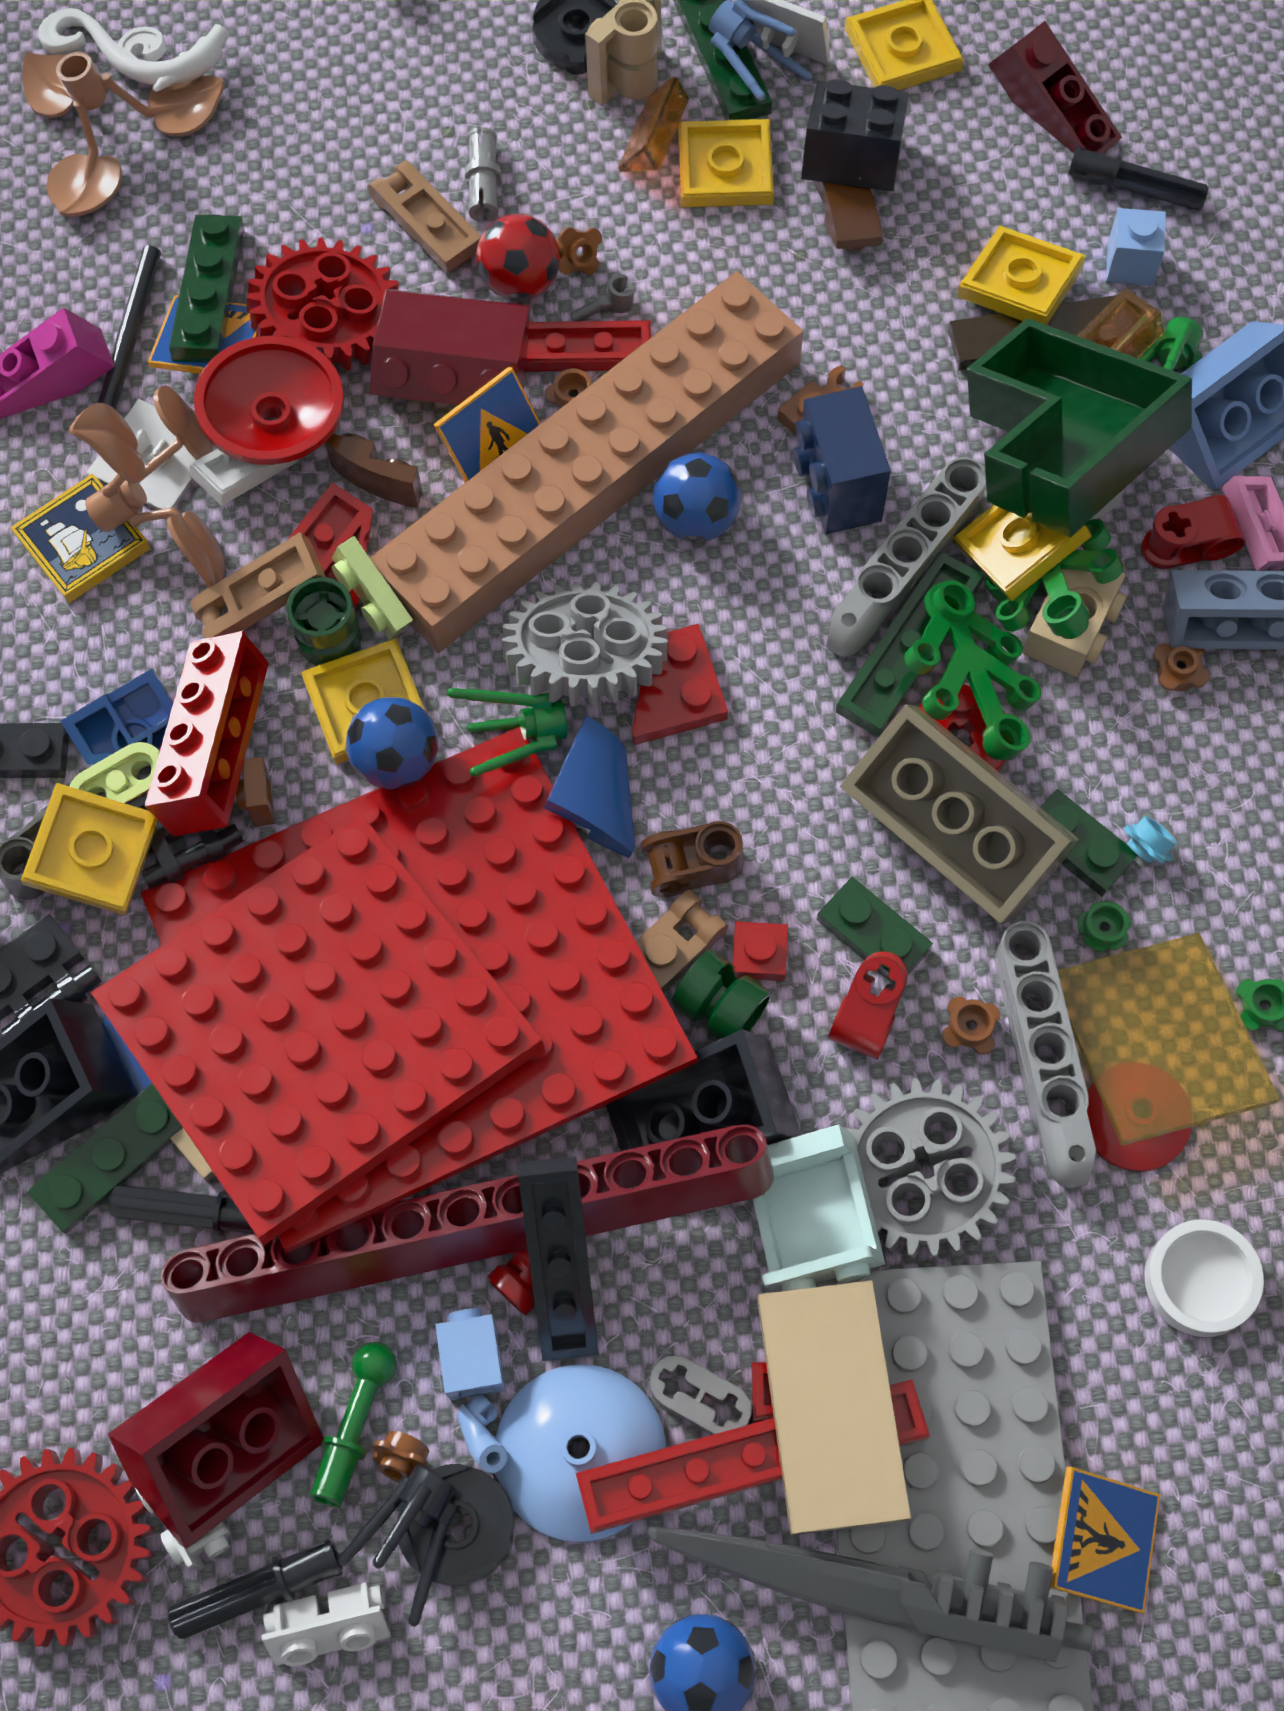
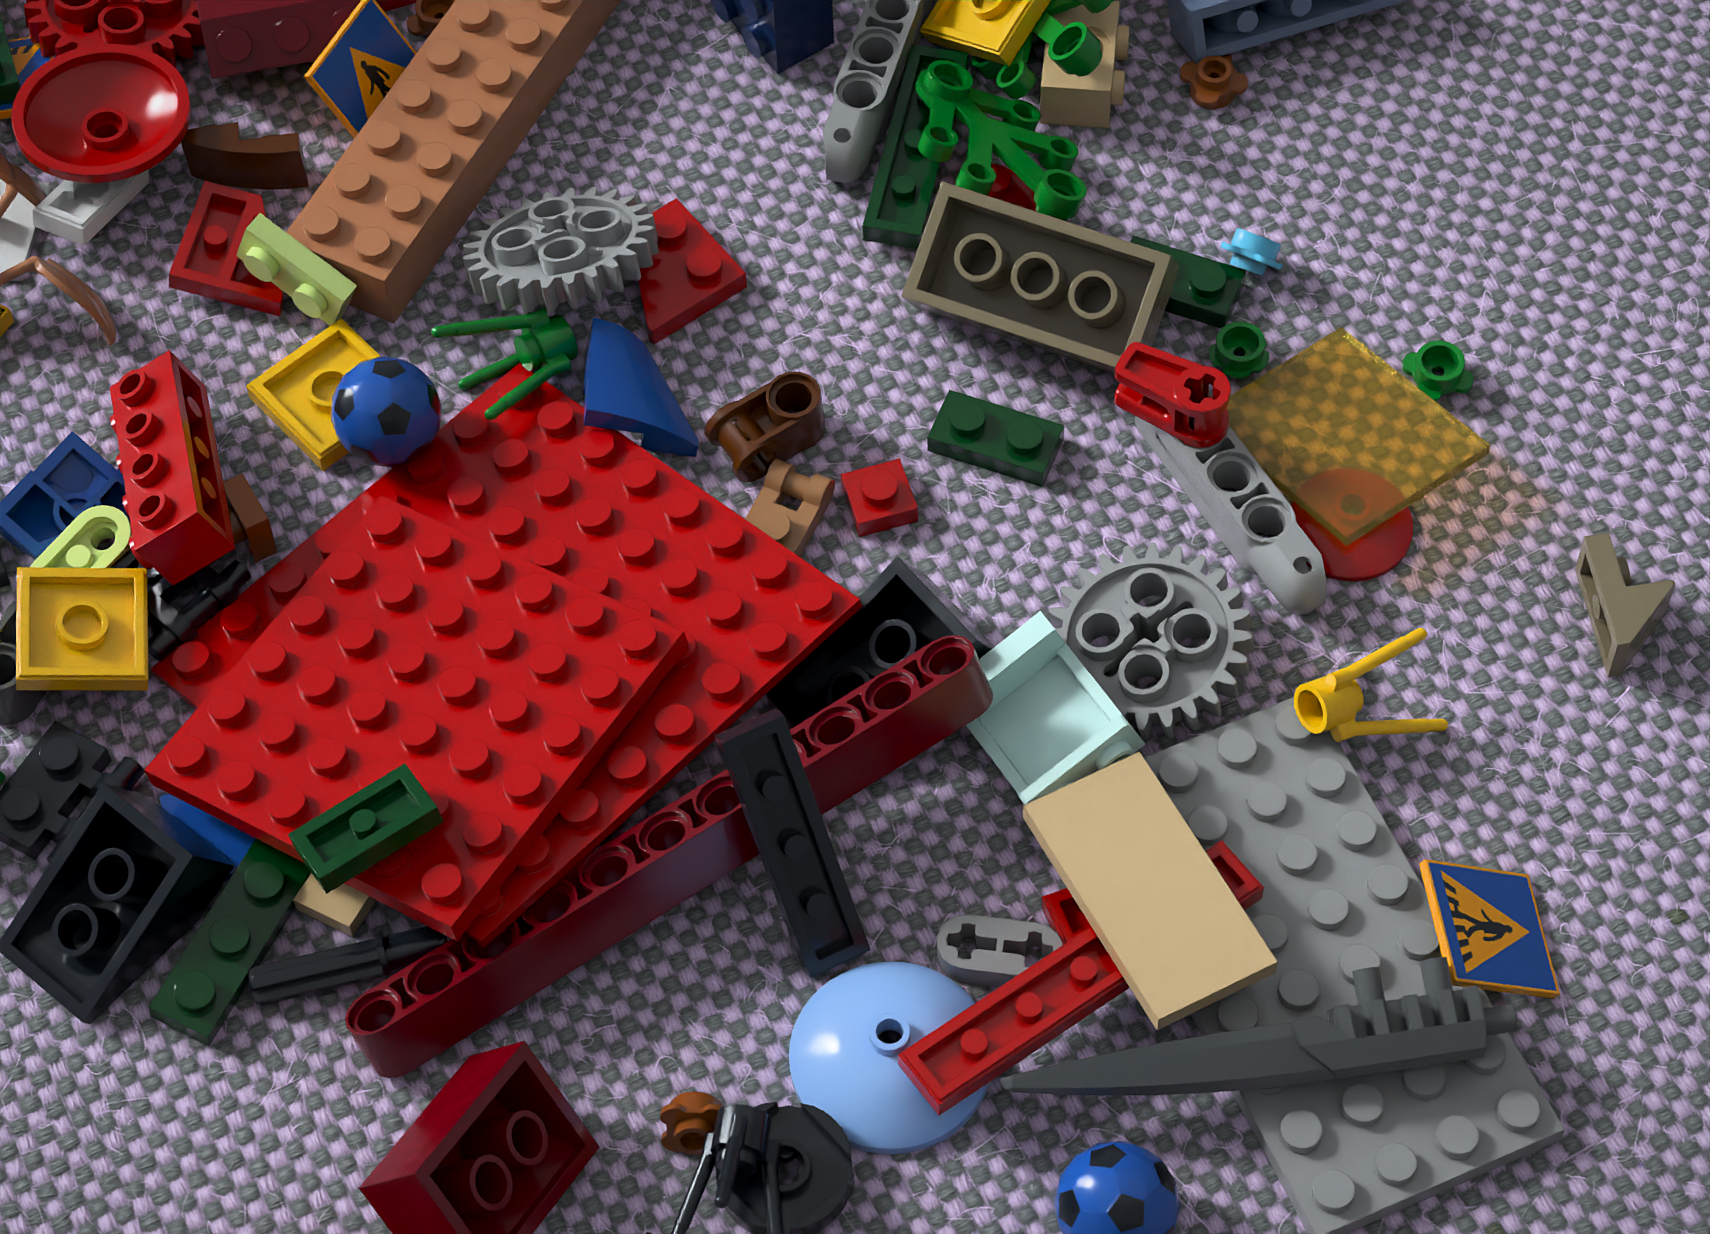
camera: 20 degrees left, 10 degrees down
medium nougat plate [190,533,326,639] -> none
dark green wheel [286,577,362,666] -> none
green pin [309,1342,397,1508] -> none
light blue brick [435,1308,506,1401] -> none
light blue arm [457,1394,507,1473] -> none
red wheel [486,1249,535,1316] -> none
blue piece [653,452,741,542] -> none
dark green wheel [670,949,773,1040] -> none
red piece [827,951,908,1060] -> none
dark orange plate [942,996,1000,1055] -> none
white piece [1144,1219,1264,1337] -> none
none -> dark green plate [288,763,444,894]
none -> red piece [1114,342,1231,448]
none -> yellow plant [1294,628,1448,742]

